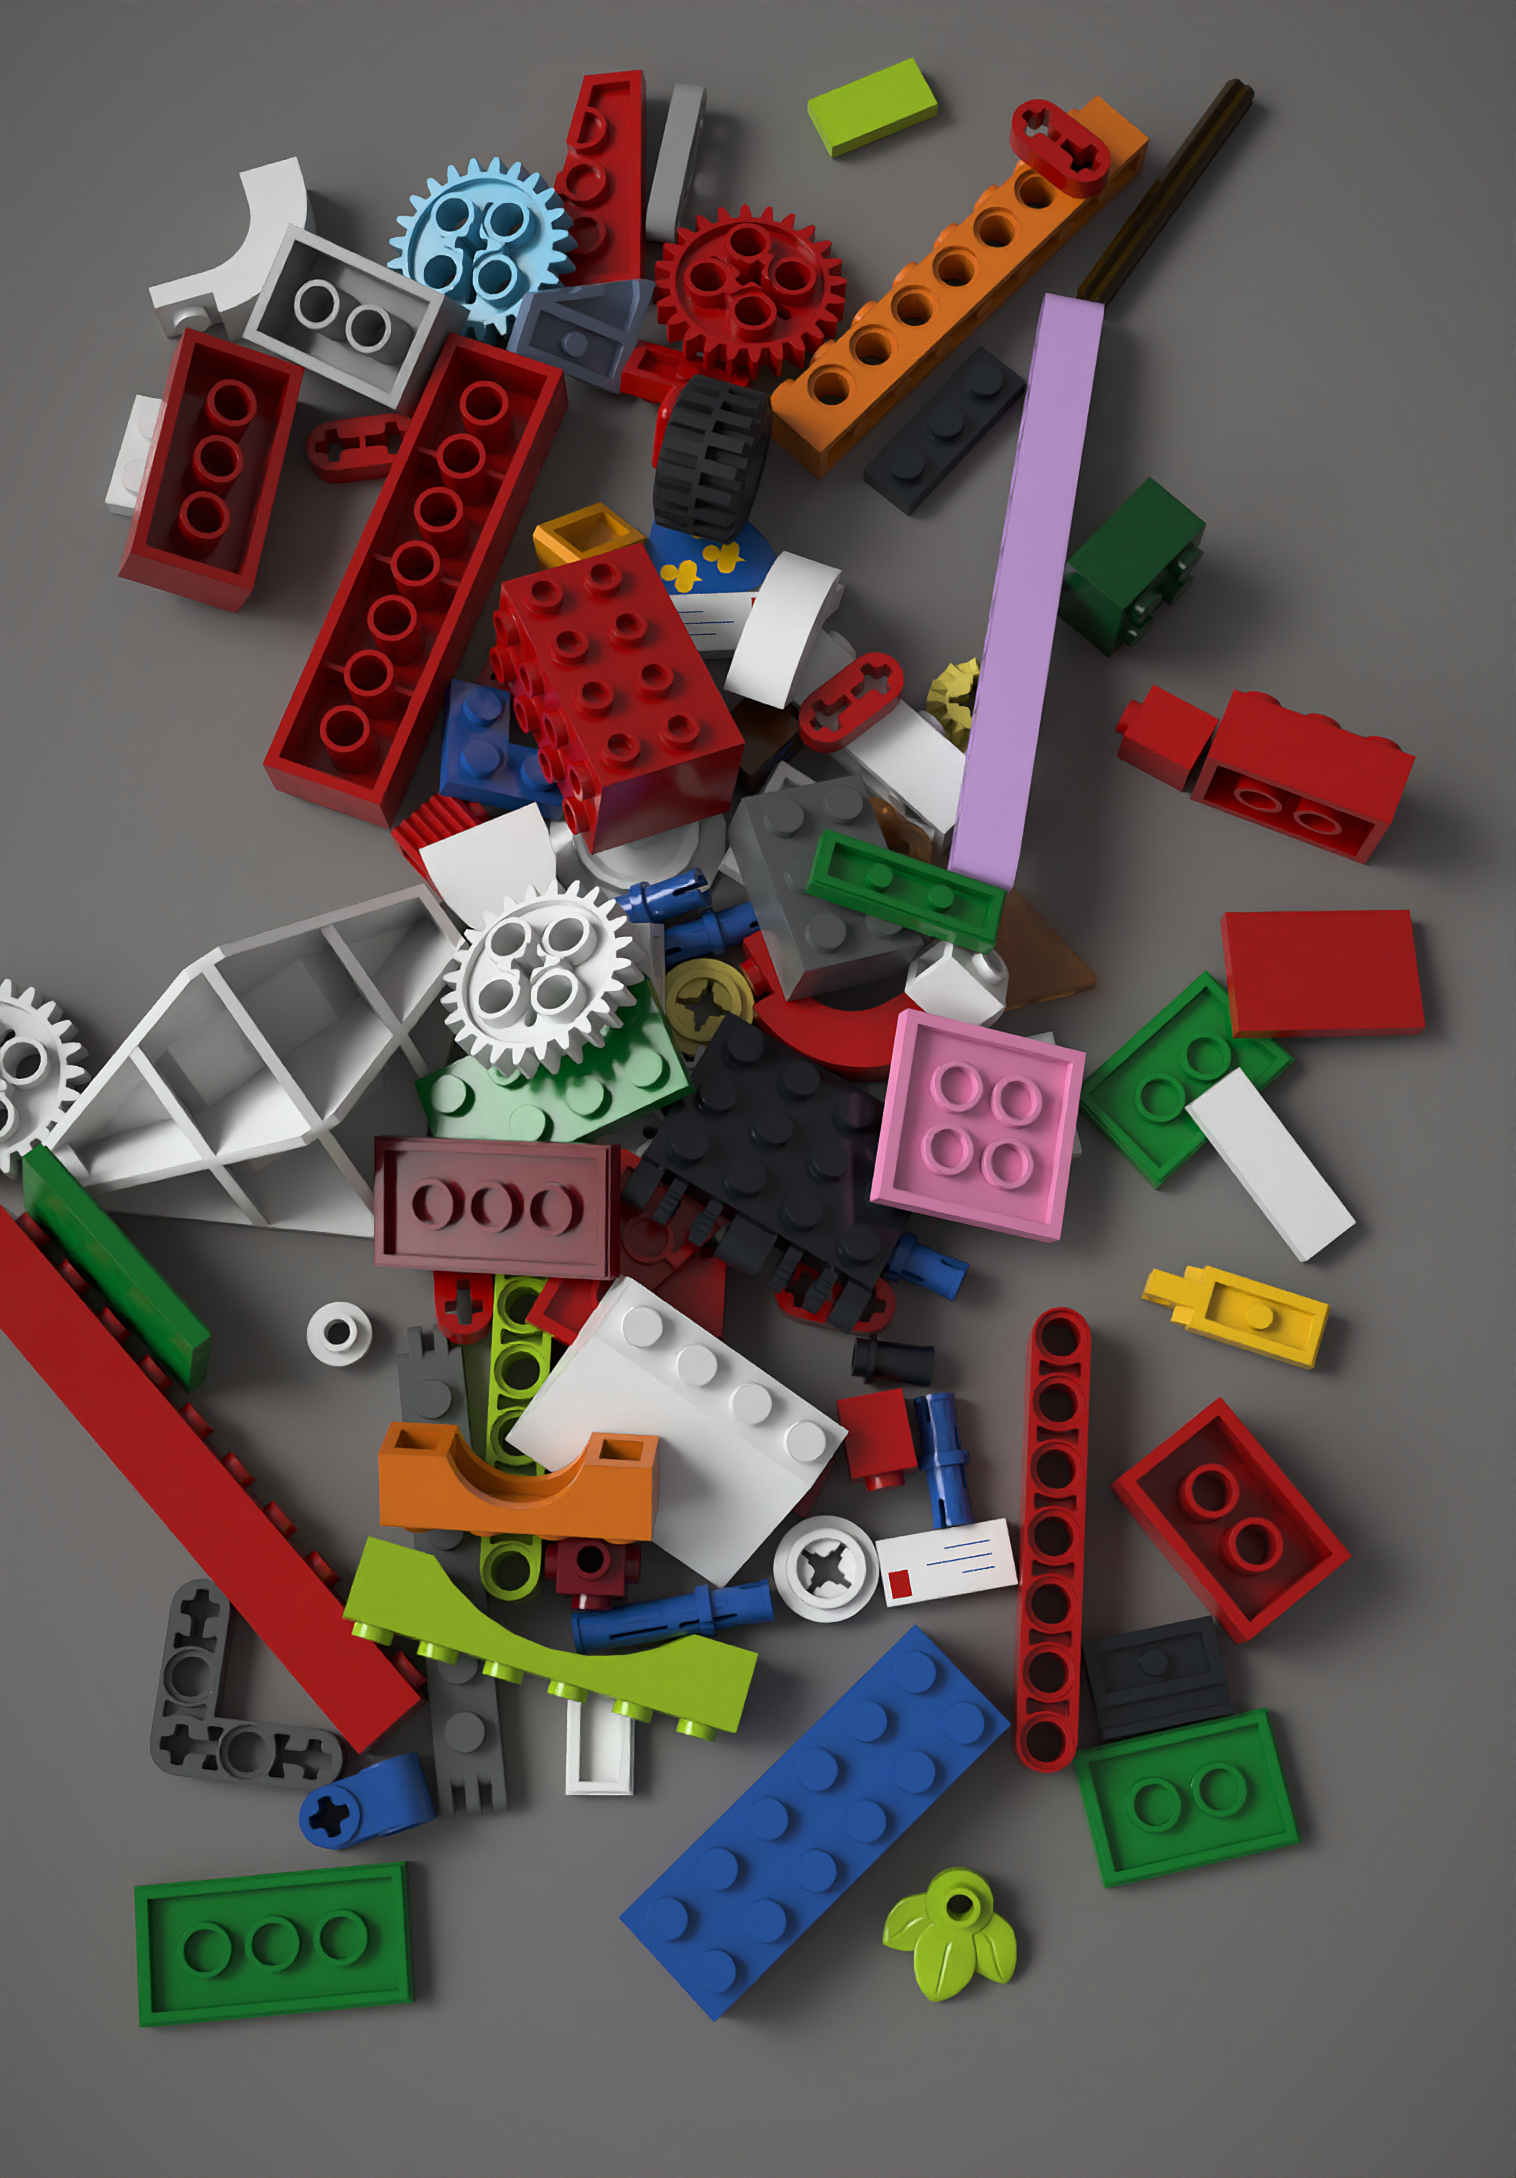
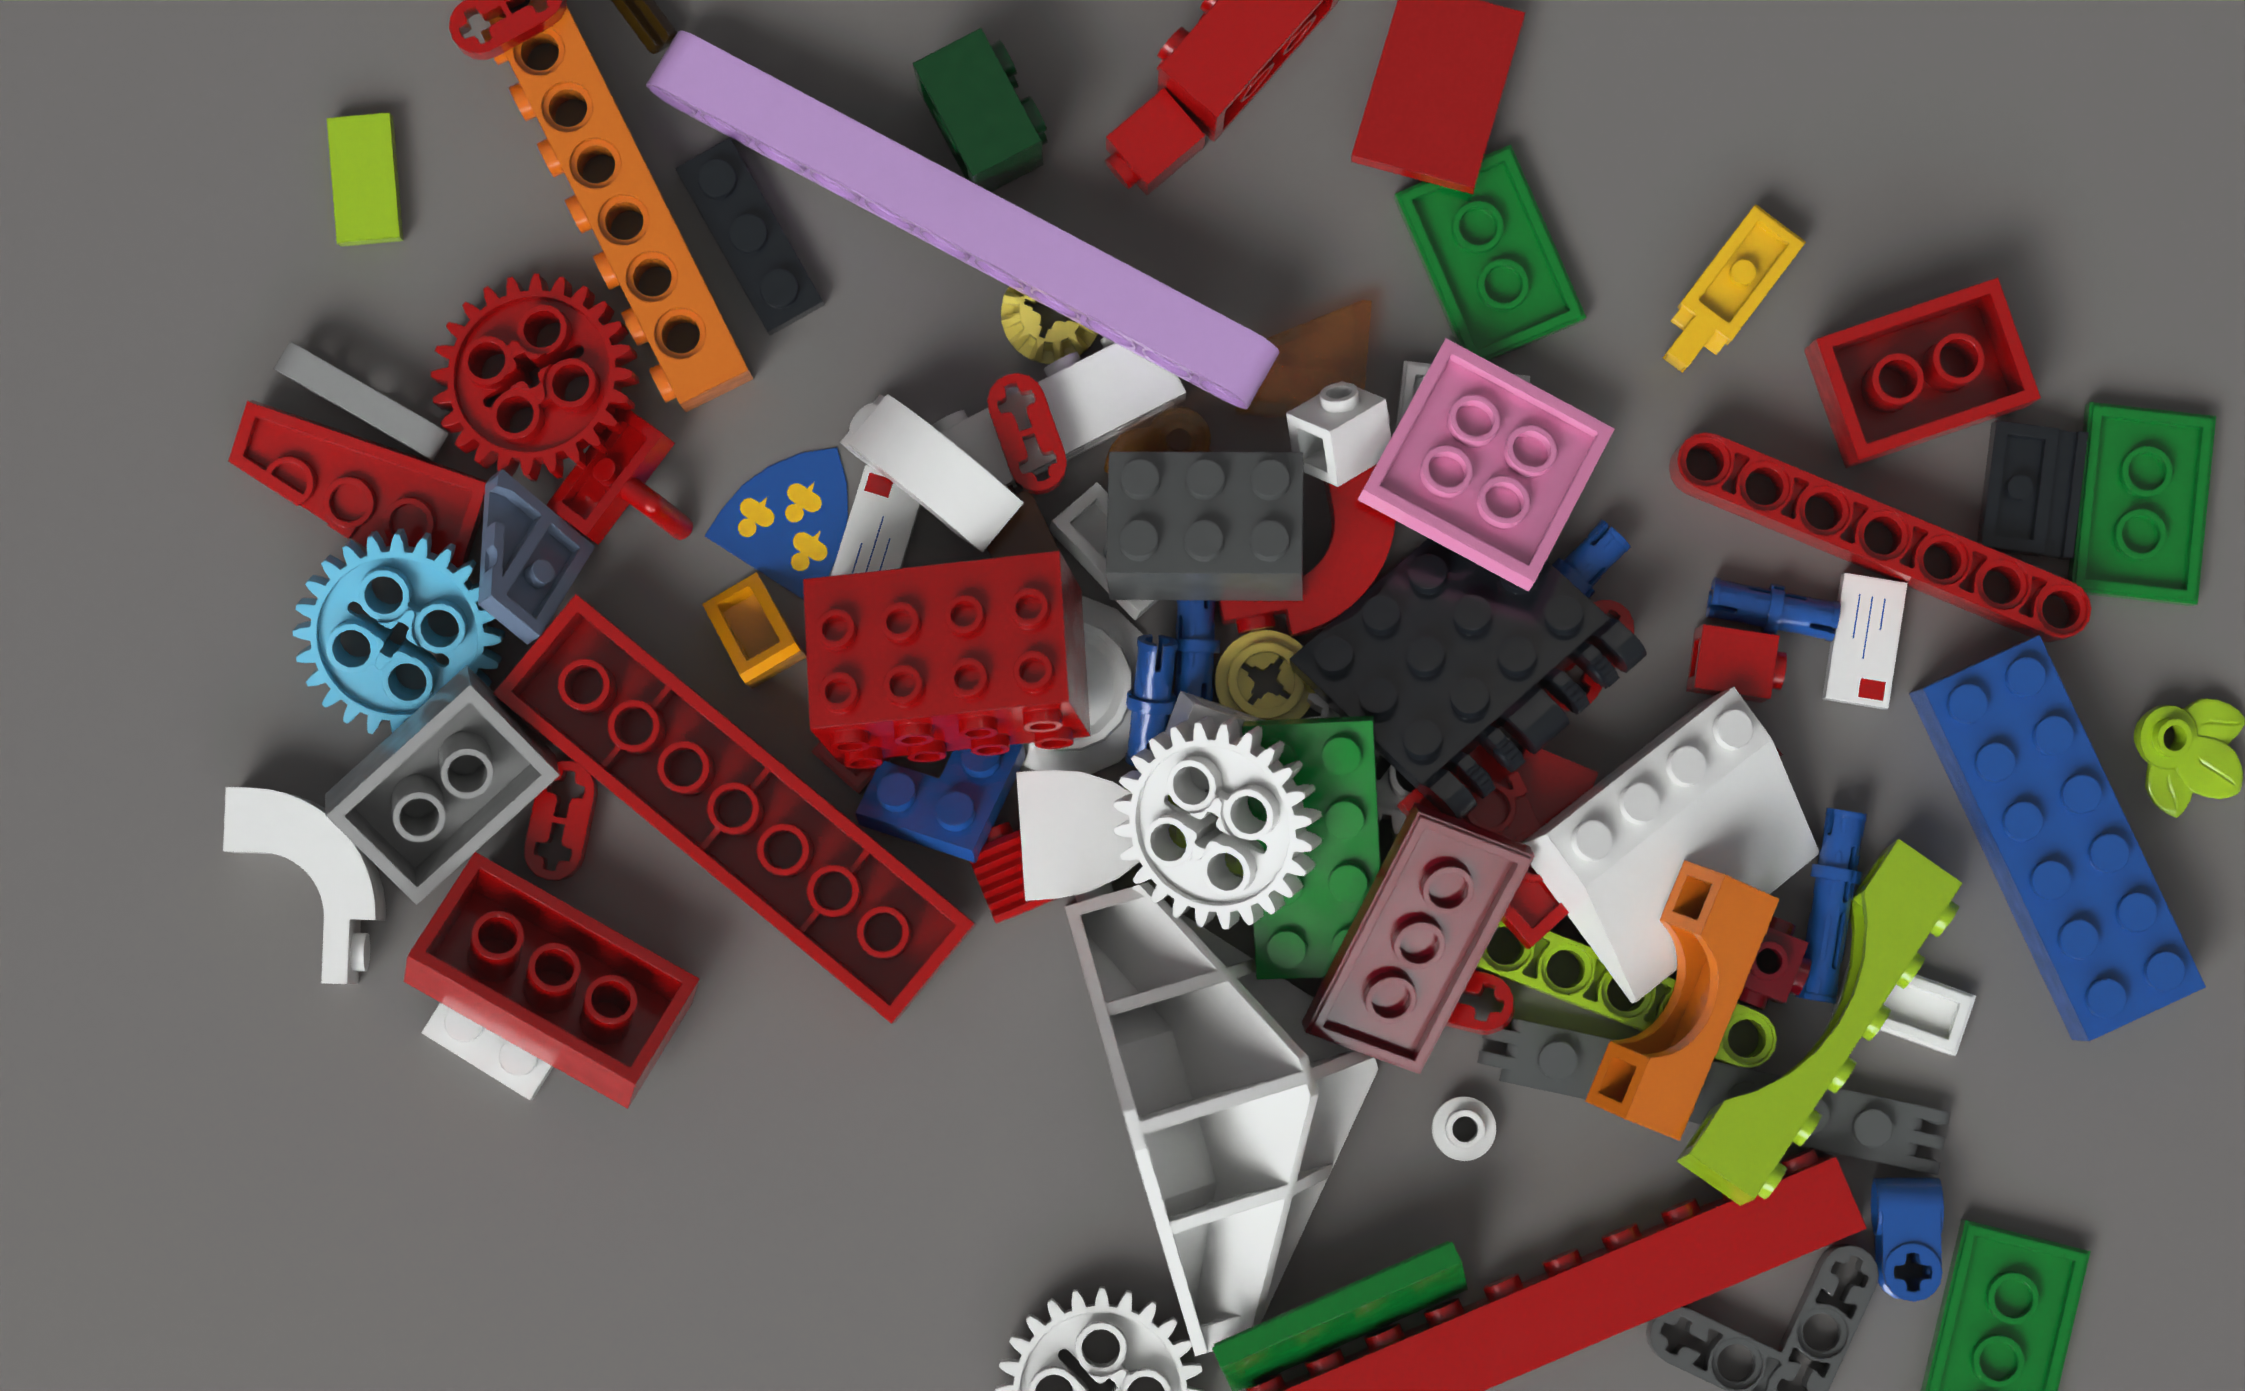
camera: 75 degrees left, 10 degrees up
black tyre [653,374,773,545] -> none
white gear [773,1515,879,1623] -> none
green tile [805,828,1007,956] -> none
black pin [851,1333,935,1388] -> none
white tile [1185,1067,1356,1262] -> none

